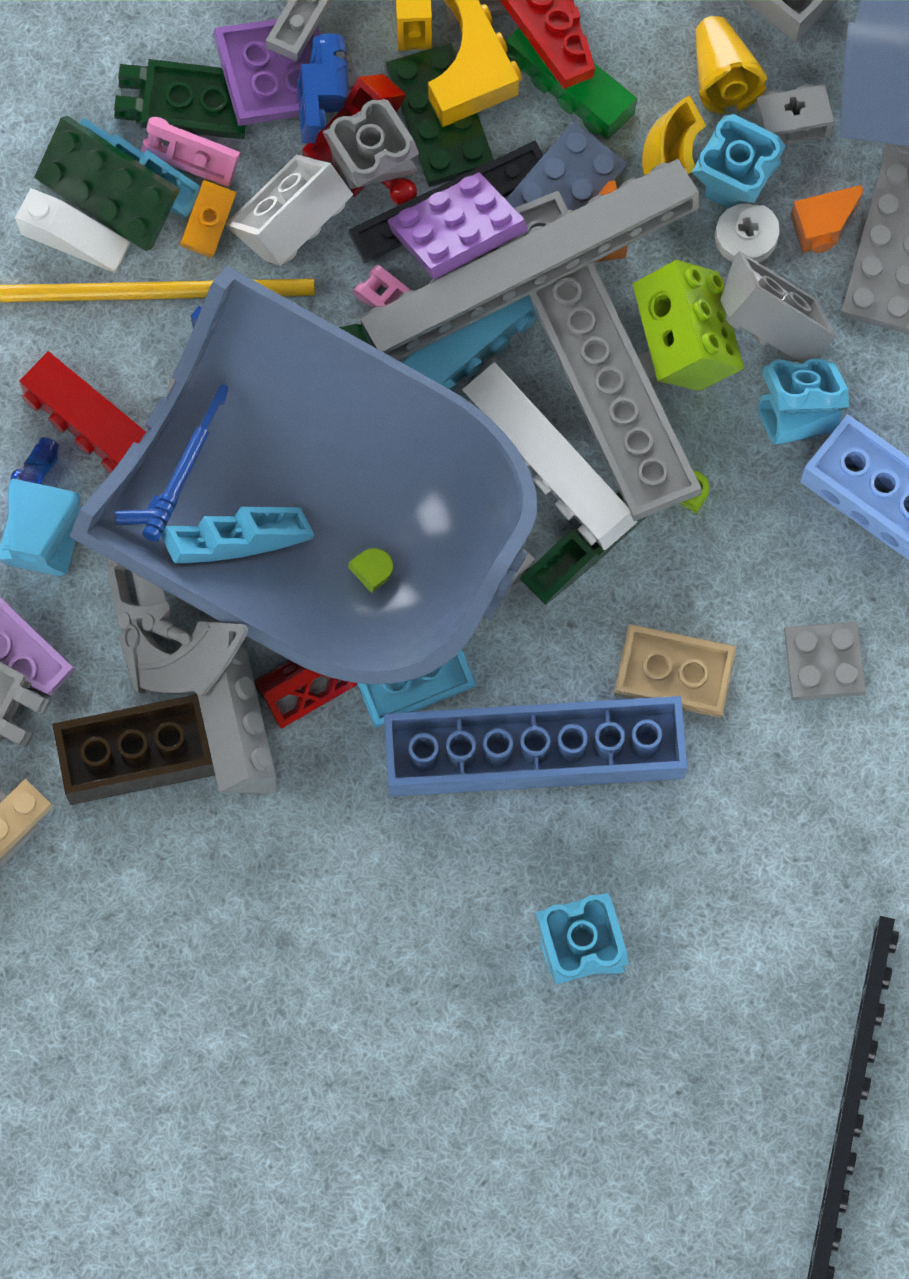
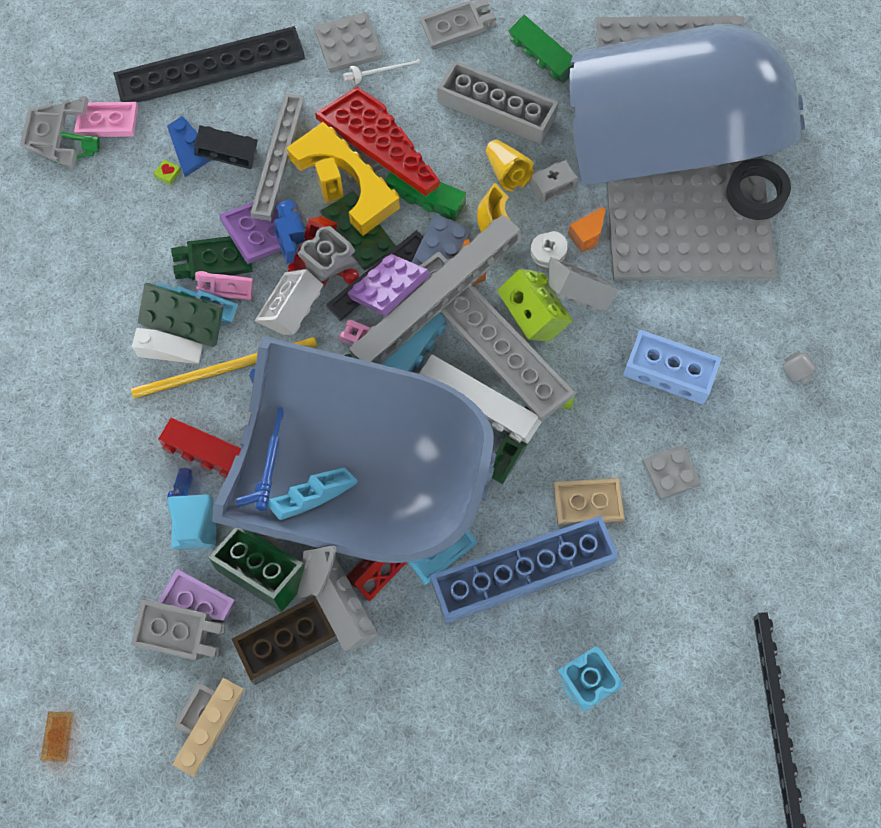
camera: 15 degrees left, 5 degrees down
light orange plate [179,180,236,258] -> none
lime tile [348,548,393,593] -> none
medium azure piece [692,114,786,208] -> none
medium azure piece [758,358,849,444] -> none
none -> dark green slope [208,528,305,612]

